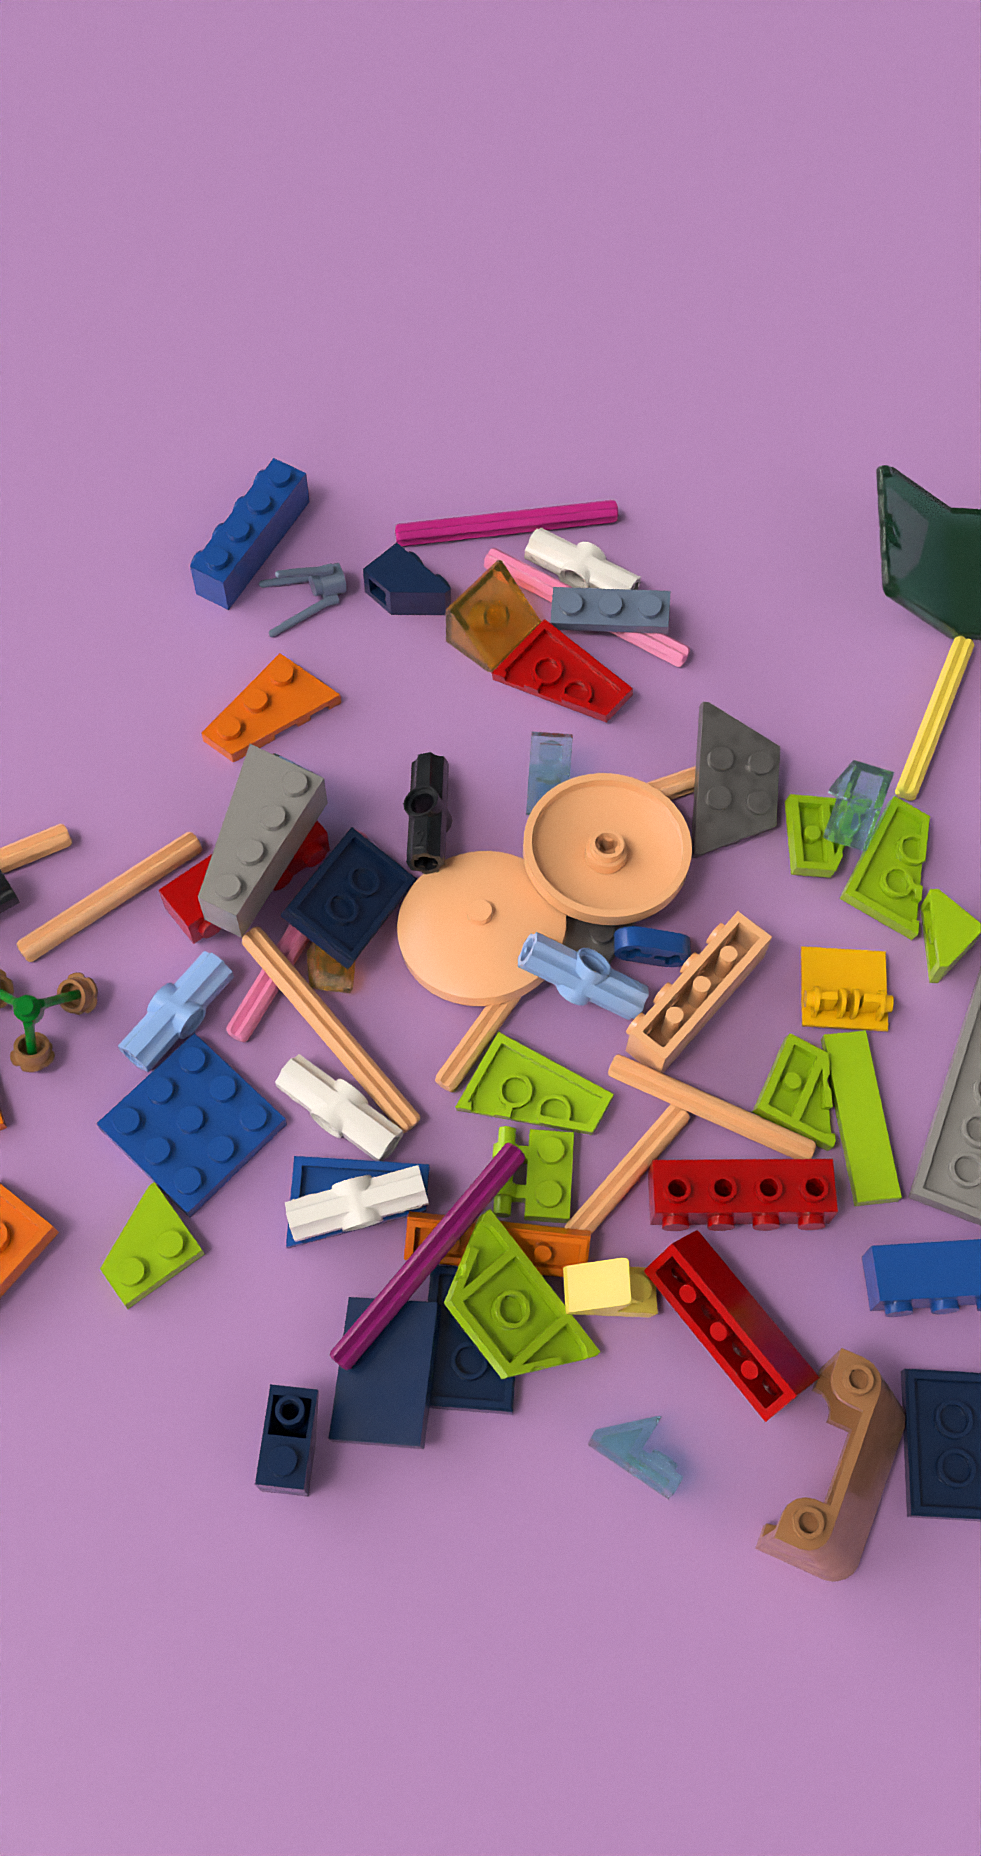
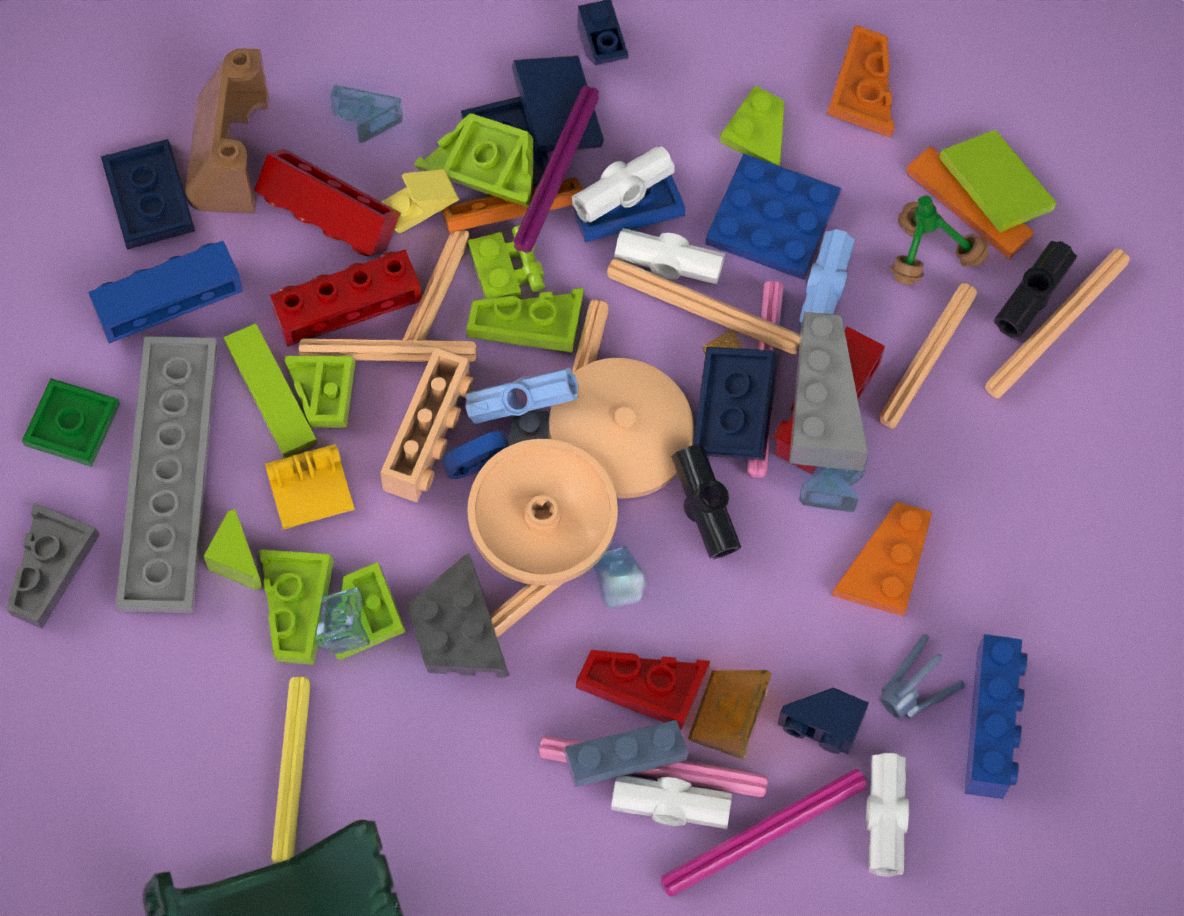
camera: 160 degrees right, 0 degrees up
none -> white piece [866,753,909,876]

